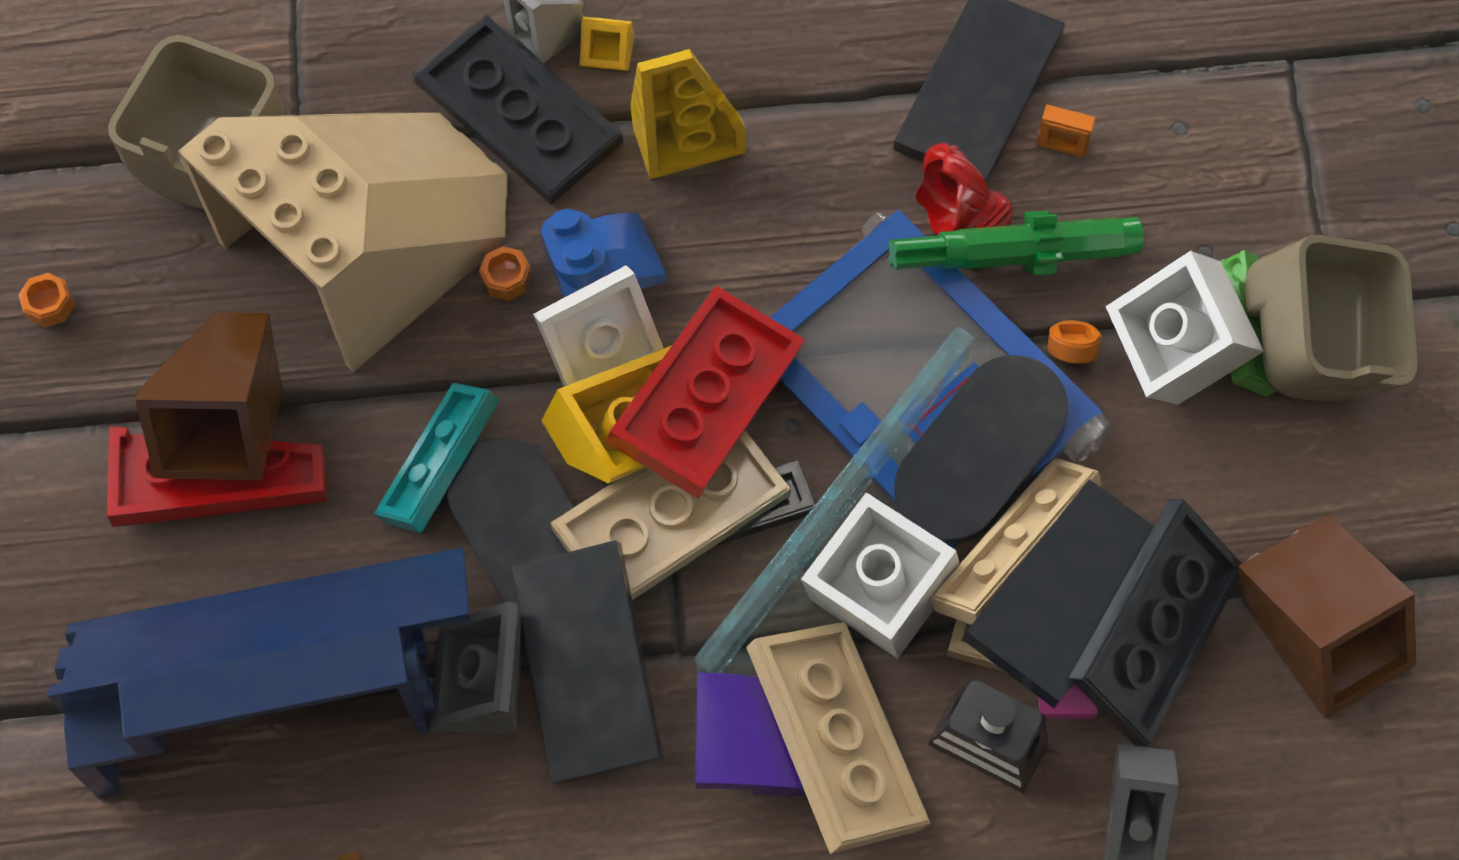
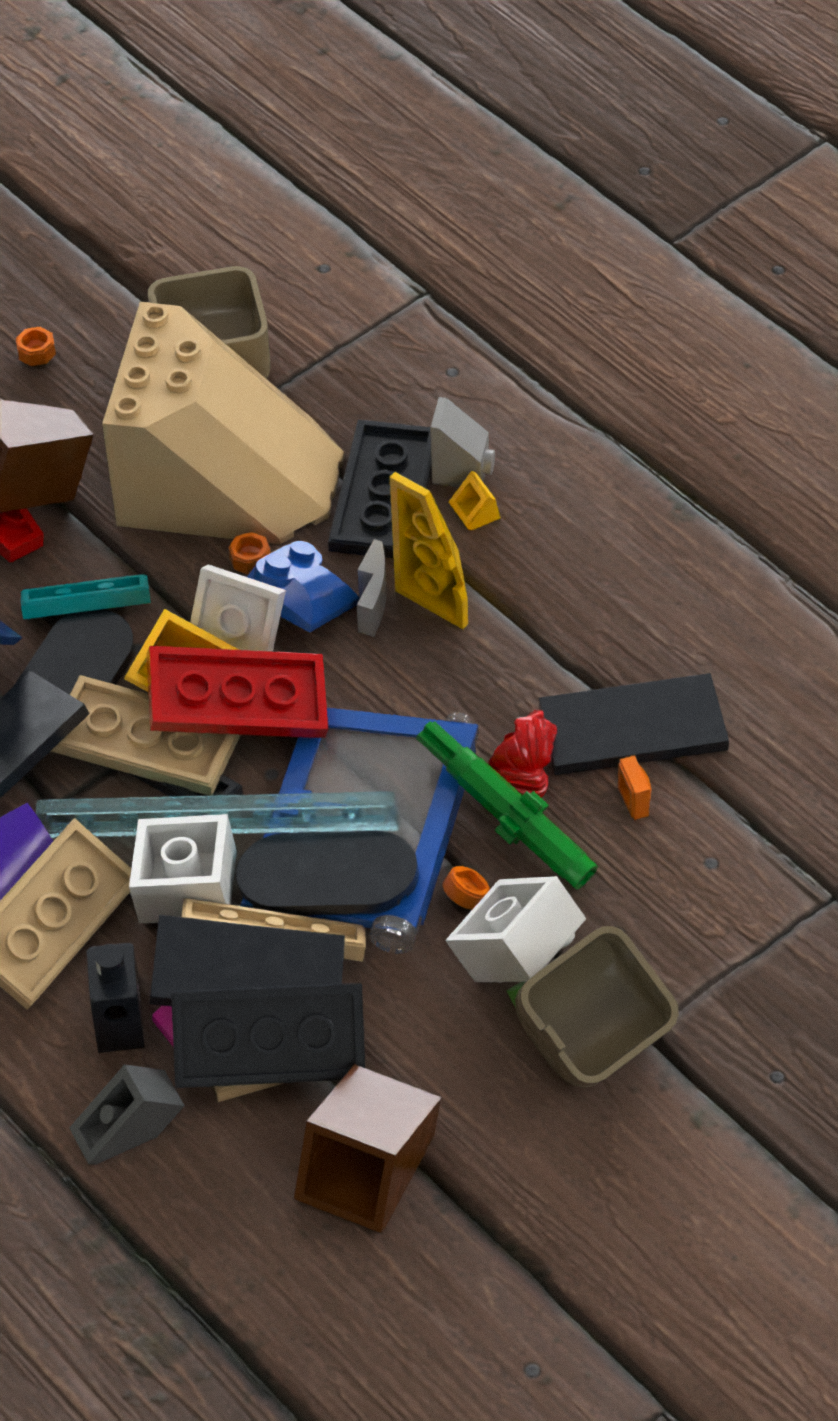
camera: 55 degrees right, 15 degrees down
none -> light grey slope [357,539,387,637]

